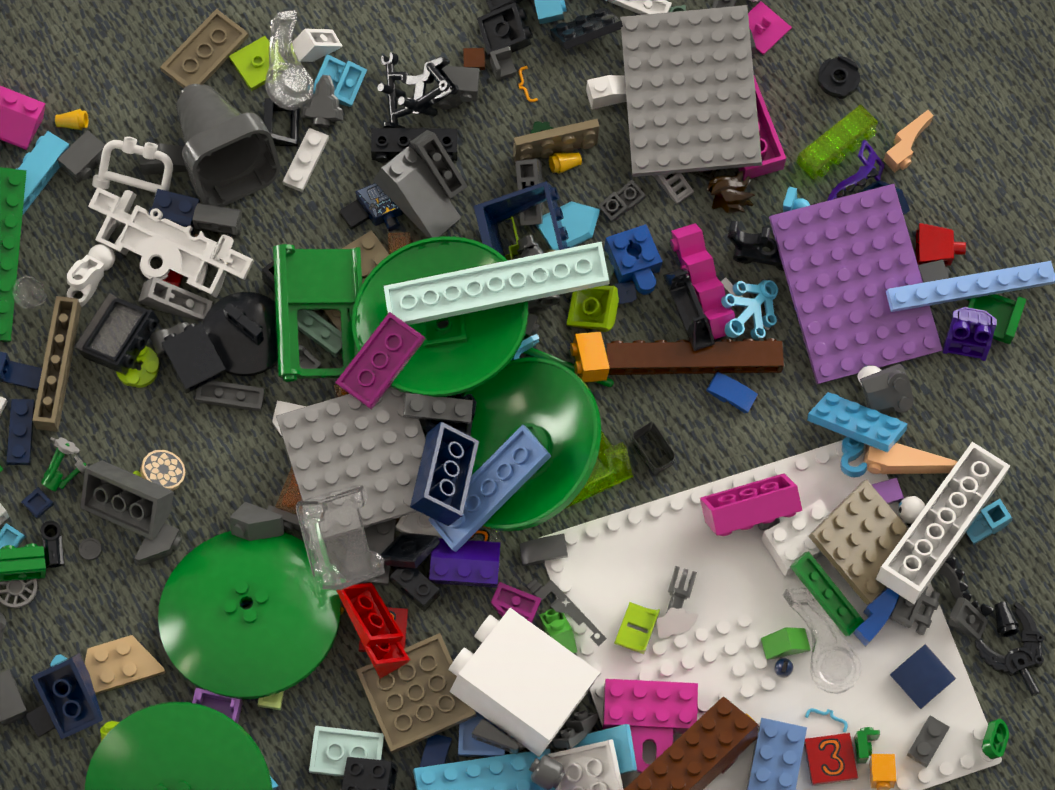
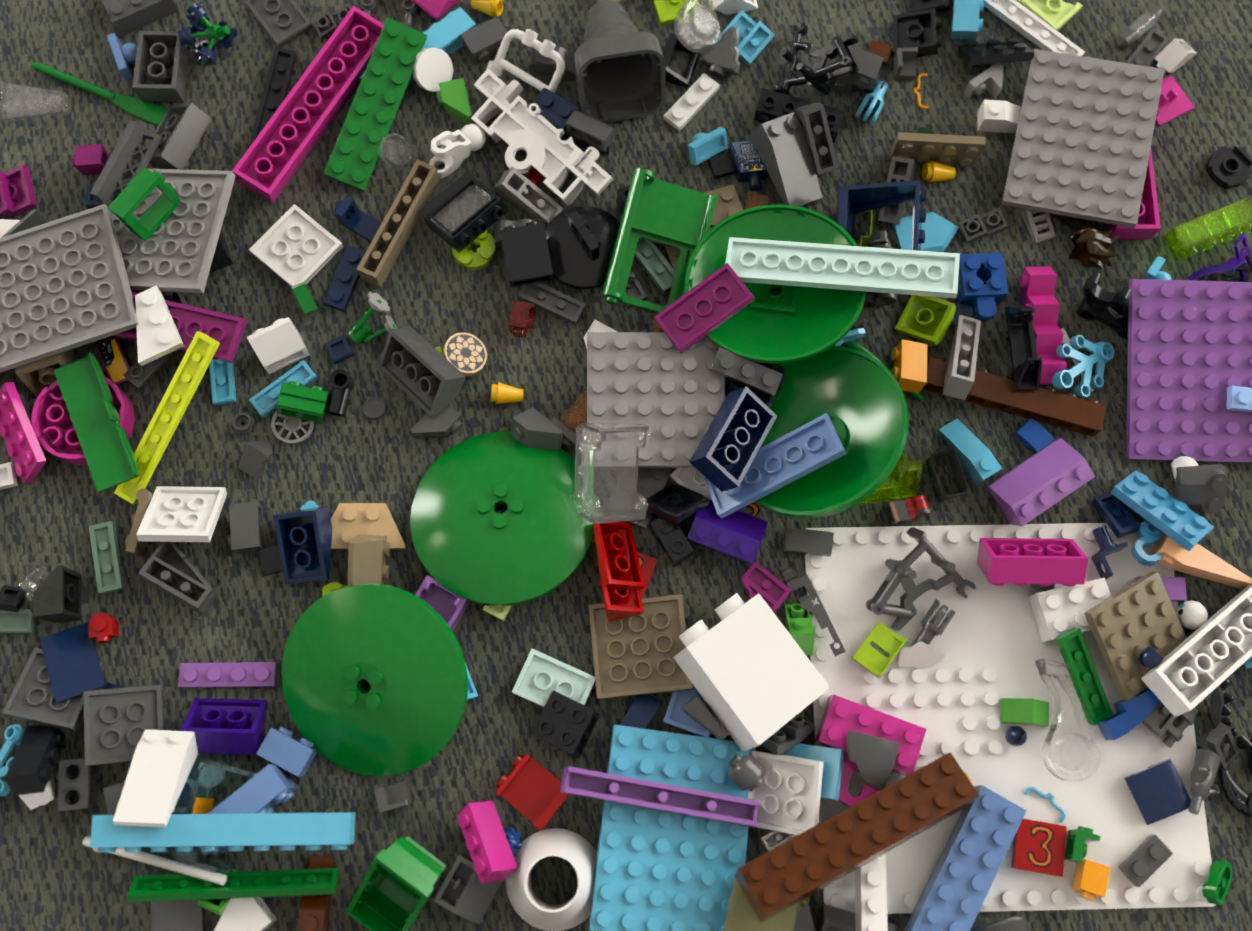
camera: 20 degrees right, 5 degrees up
none -> dark tan slope [347,534,390,586]
none -> white tile [413,47,453,92]
none -> bright green slope [436,78,474,125]
none -> yellow cone [490,382,523,404]
none -> clear red brick [508,300,536,338]
none -> medium azure tile [688,127,728,166]
none -> dark grey brick [846,730,900,791]
none -> medium azure arm [855,81,888,125]
none -> dark grey piece [866,527,976,631]
none -> leg [884,495,932,526]
none -> medium azure slope [938,419,1002,486]
none -> light grey slope [943,315,981,400]
none -> light grey slope [964,63,1004,99]
none -> medium lavender slope [987,438,1095,526]
none -> dark blue bracket [1091,525,1128,580]
none -> dark blue plate [1092,492,1140,538]
none -> dark blue hinge [1139,647,1162,668]
none -> dark grey piece [1188,749,1221,814]

